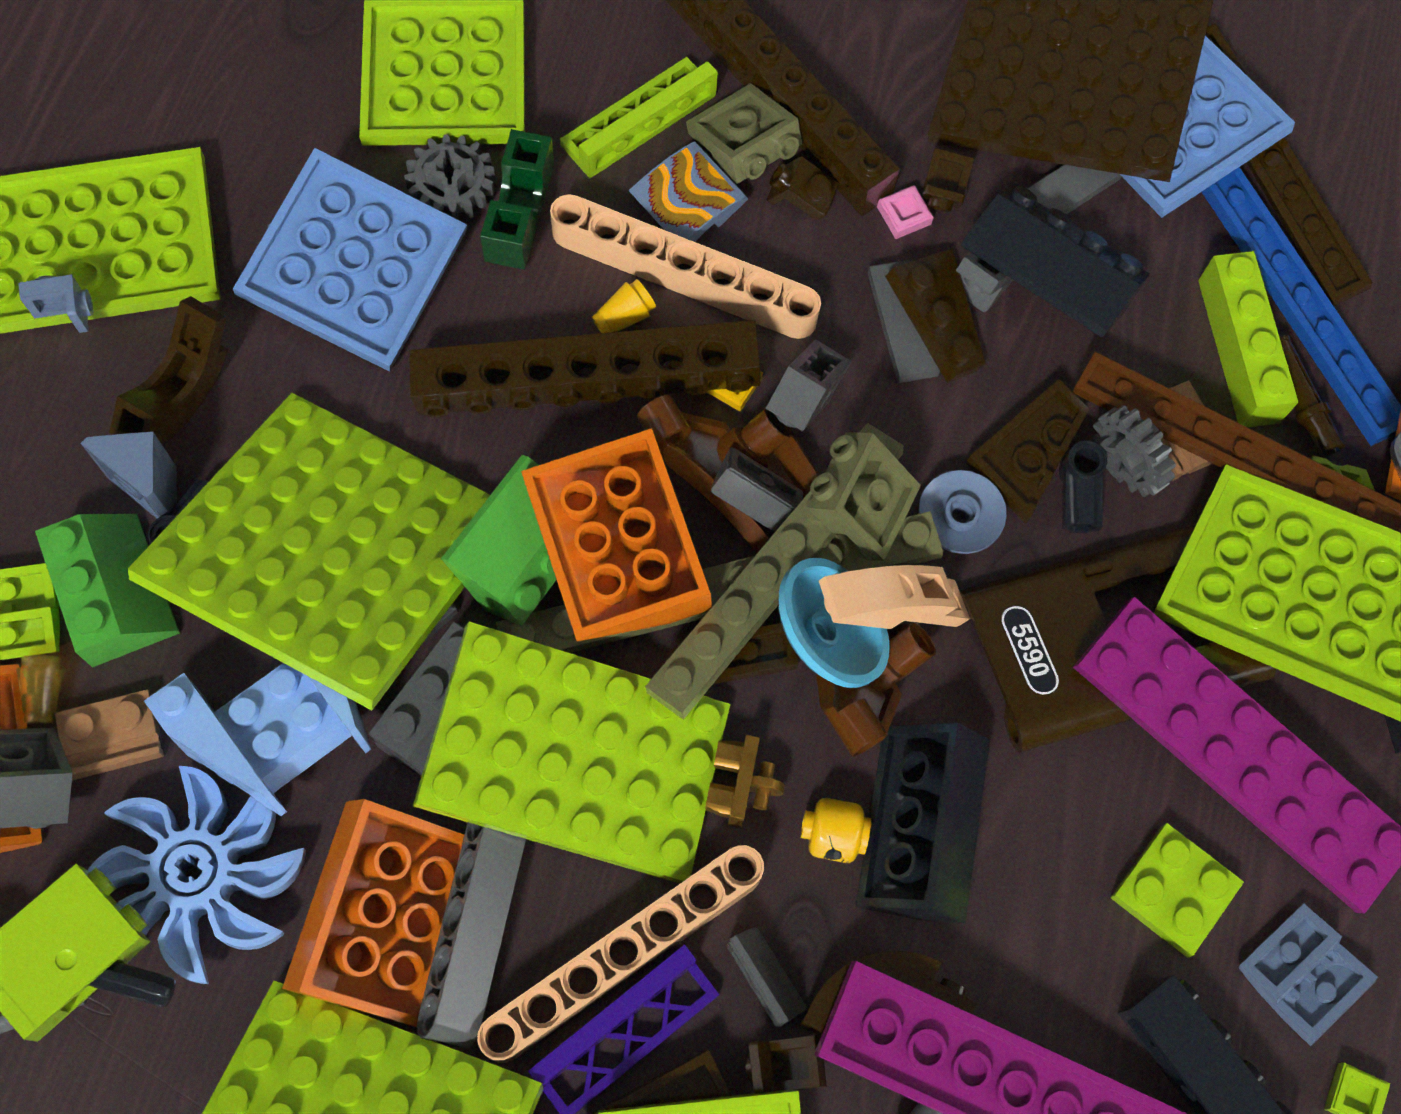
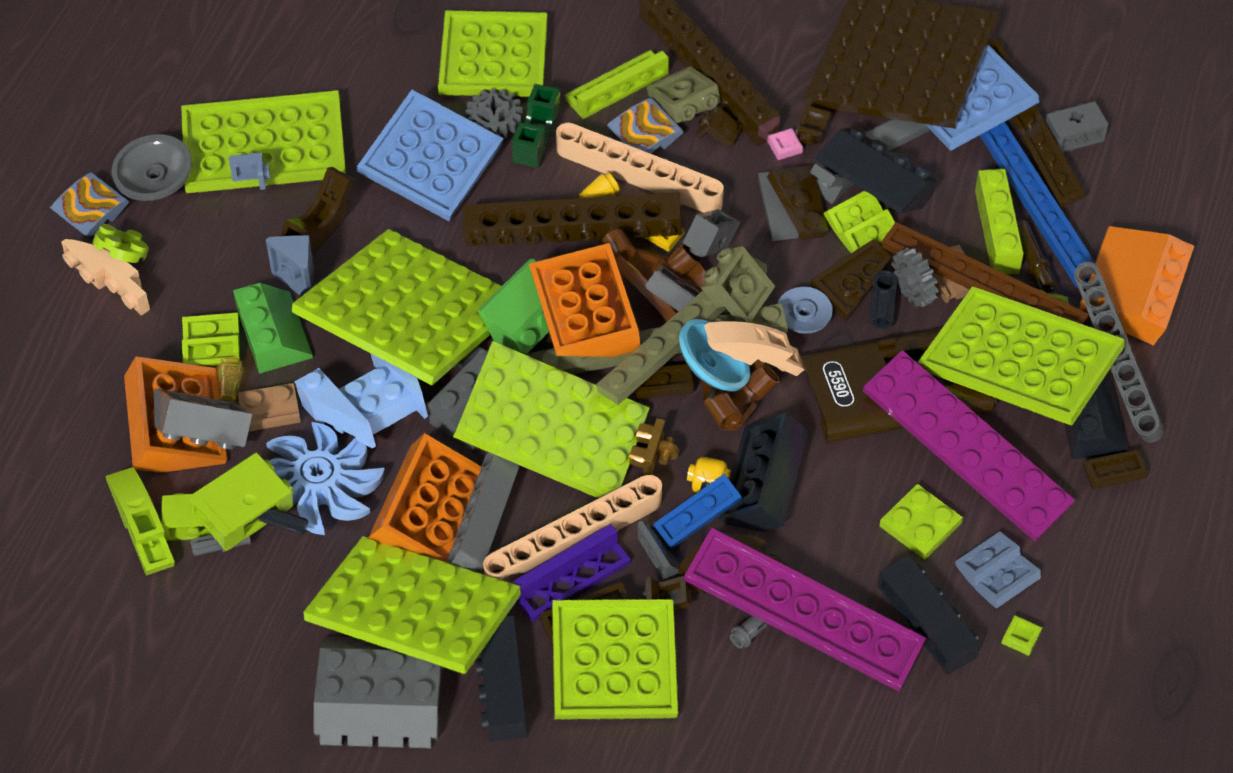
camera: 10 degrees right, 15 degrees down
none -> blue plate [653,474,742,550]
none -> lime slope [823,191,895,253]
none -> dark grey brick [1045,101,1108,153]

